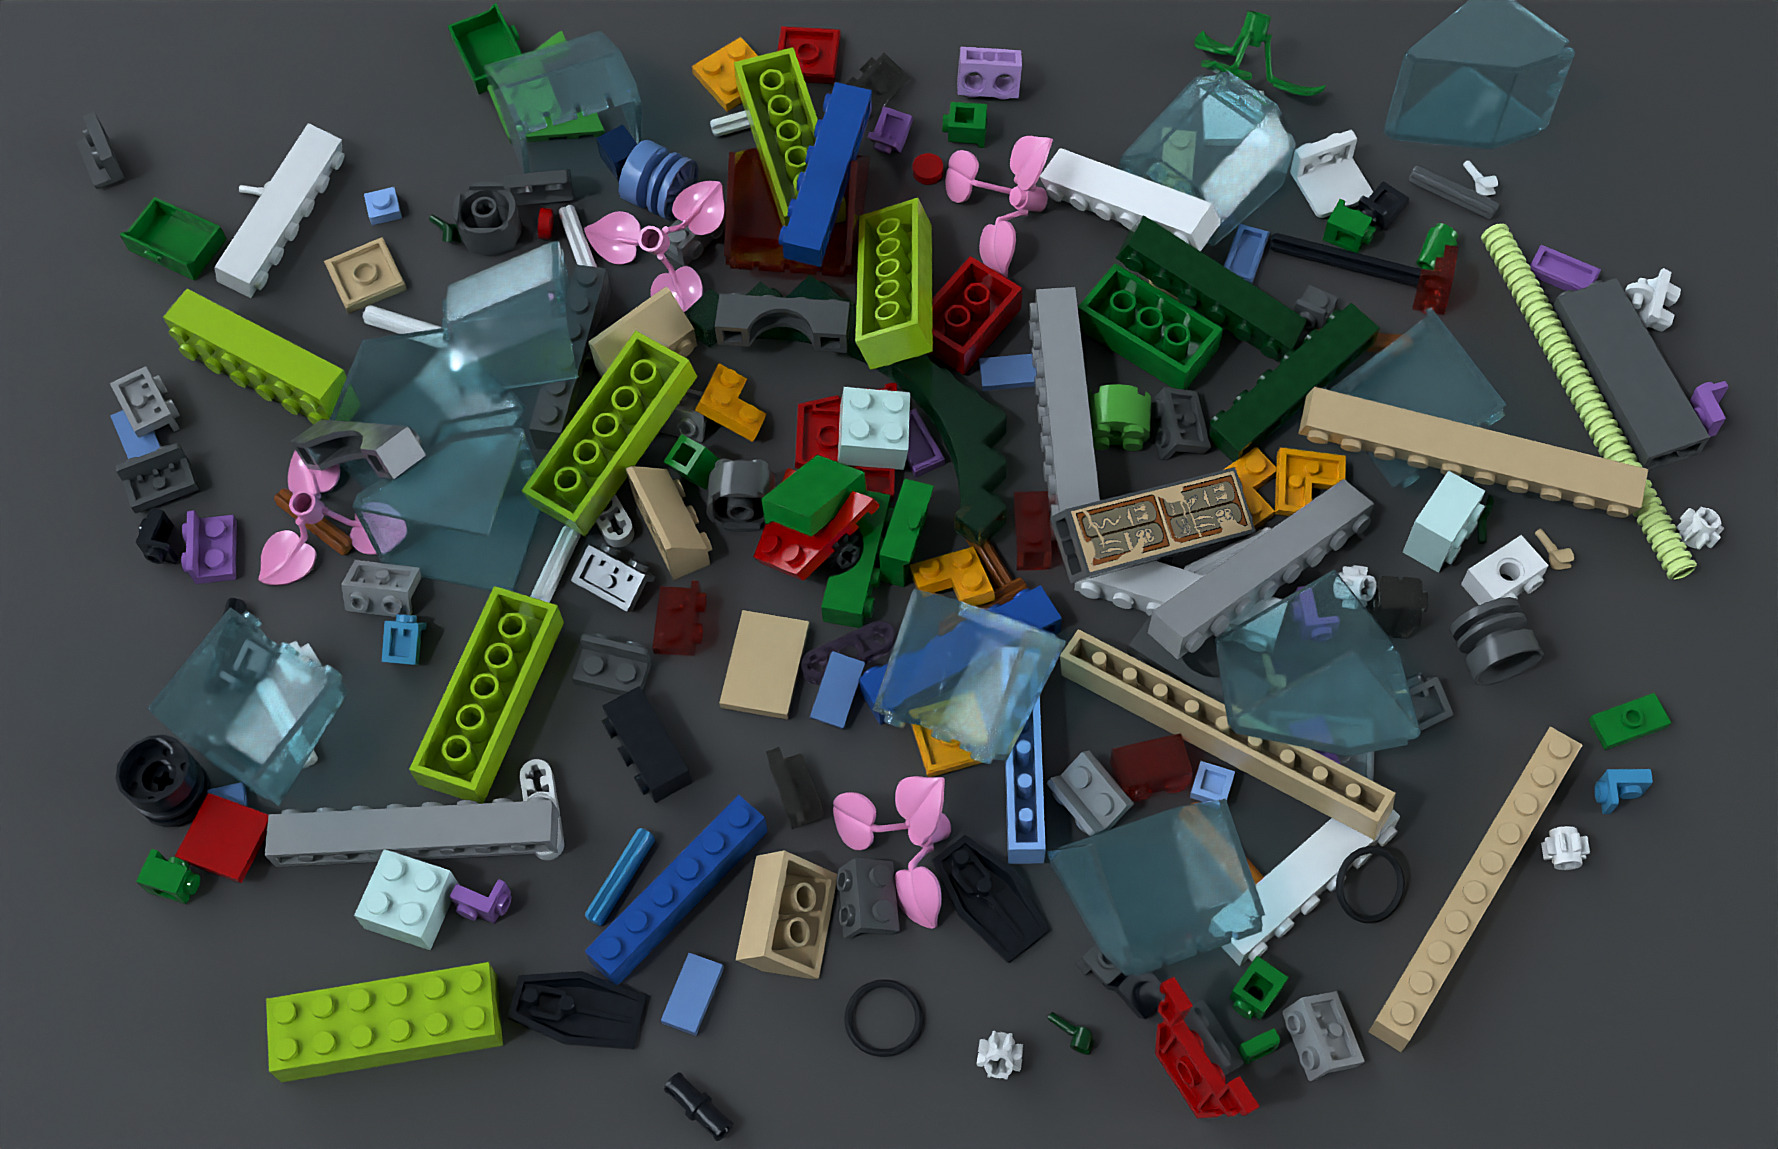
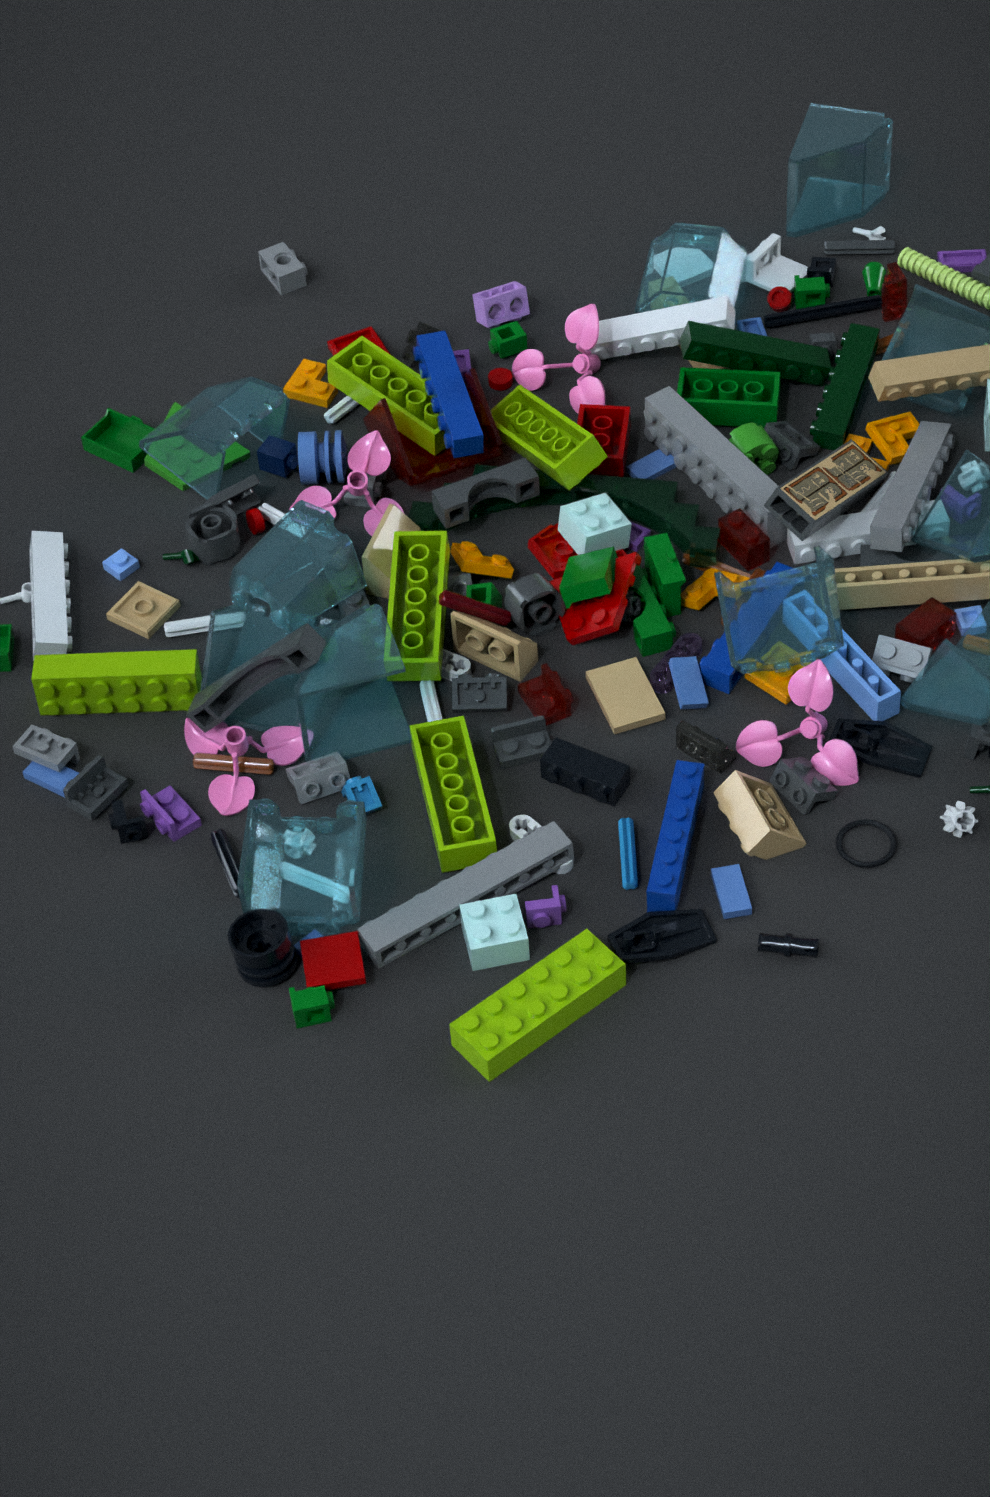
camera: 30 degrees left, 15 degrees down
green plant [1194,11,1326,96] -> none
none -> dark red axle [439,590,511,626]
none -> red tile [767,286,793,312]

